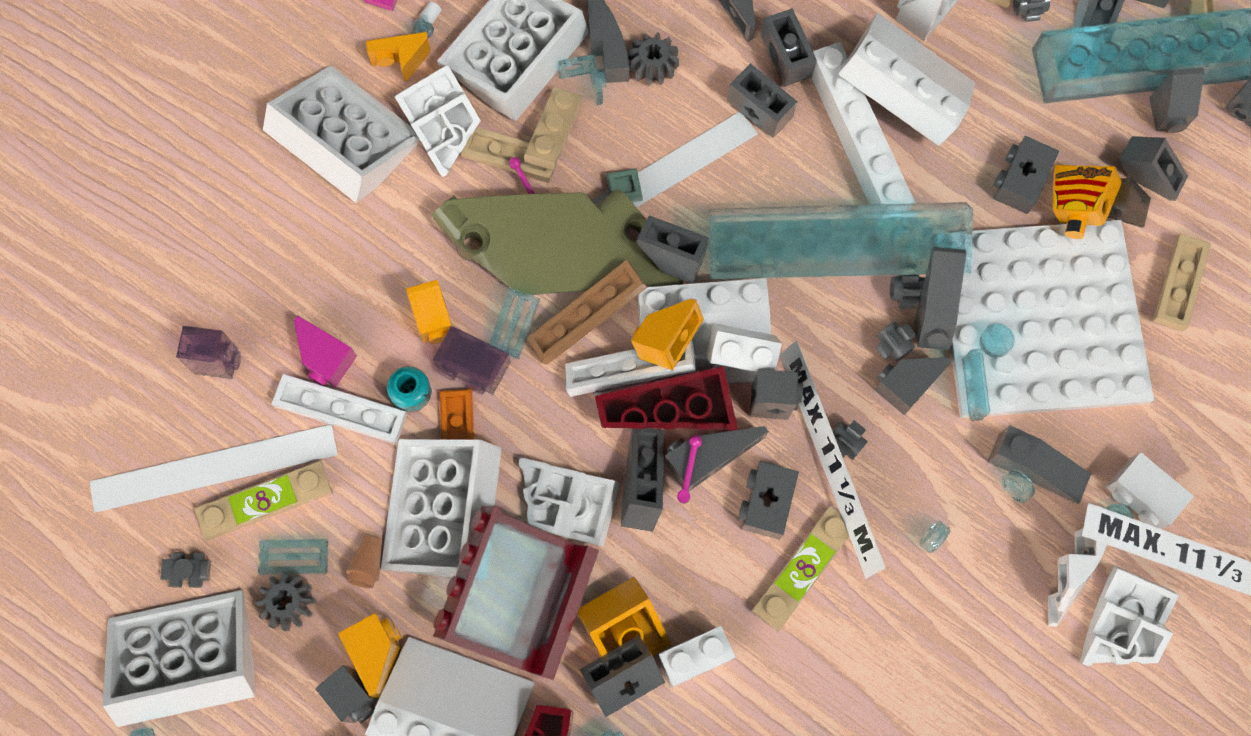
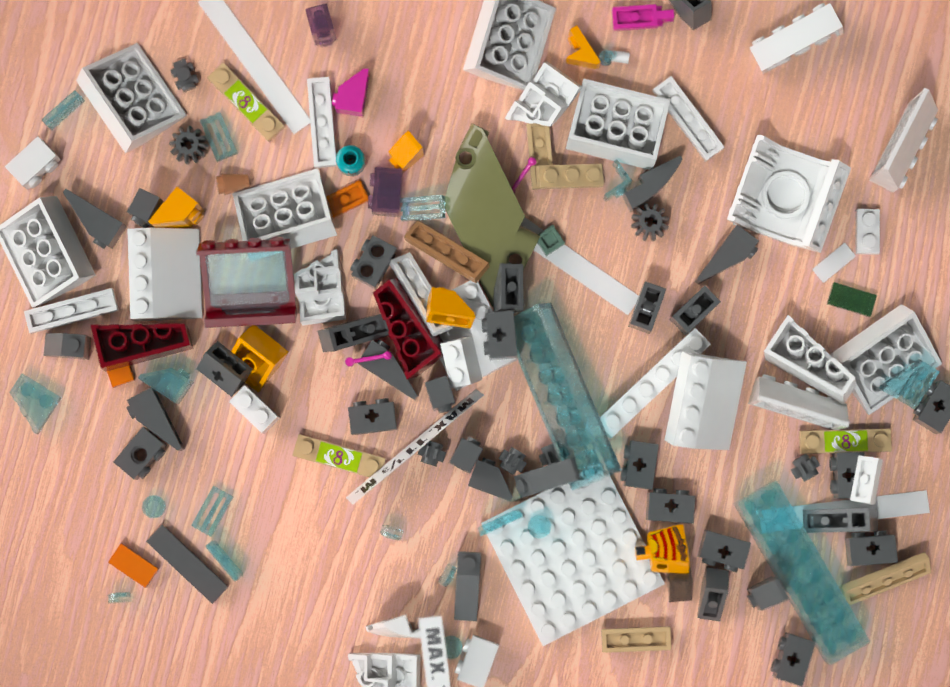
camera: 70 degrees right, 10 degrees up
none -> dark grey brick [350,235,398,290]
none -> dark grey brick [449,436,483,474]
none -> dark grey brick [481,310,517,361]
none -> dark grey brick [620,440,659,490]
none -> dark grey brick [697,530,751,572]

